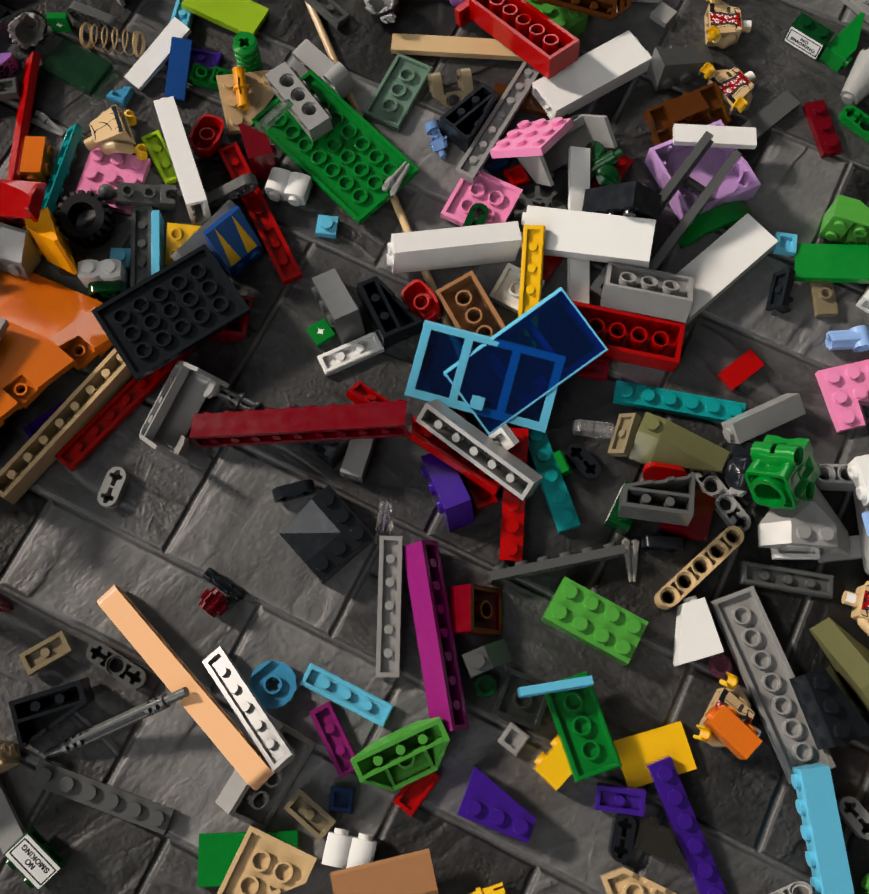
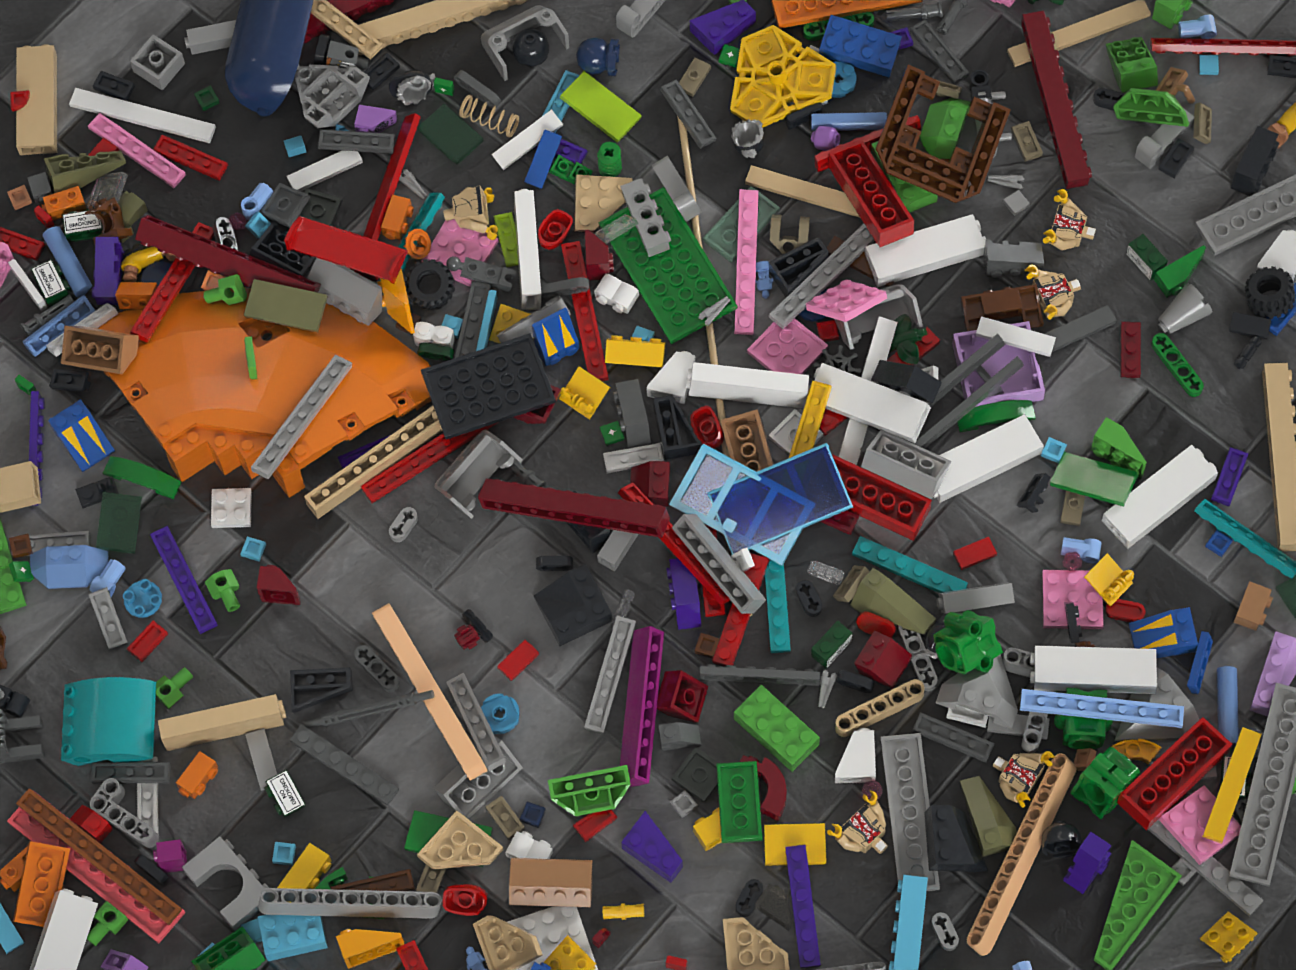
camera: 20 degrees right, 5 degrees down
dark tan plate [19,630,75,676] -> none
dark azure tile [106,86,135,107] -> none
light orange pin [232,66,251,110] -> none
medium azure tile [300,663,394,728] -> none
magenta tile [309,701,356,779] -> none
dark green beam [463,203,489,226] -> none
dark green tile [474,674,498,698] -> none
medium azure tile [517,675,594,698] -> none
green tile [553,450,572,476] -> none
dark purple plate [594,782,646,817] -> none
dark grey wedge [618,473,696,526] -> none
orange brick [703,705,763,760] -> none
none -> orange gear [404,229,431,259]
none -> red tile [497,640,539,681]
none -> yellow hinge [559,366,610,420]
none -> yellow brick [605,335,665,367]
none -> dark red slope [630,461,670,507]
none -> white slope [647,351,695,404]
none -> reddish brown plate [695,633,720,659]
none -> bright pink plate [734,189,758,335]
none -> dark red arch [740,755,787,822]
none -> clear pink plate [1062,552,1082,571]

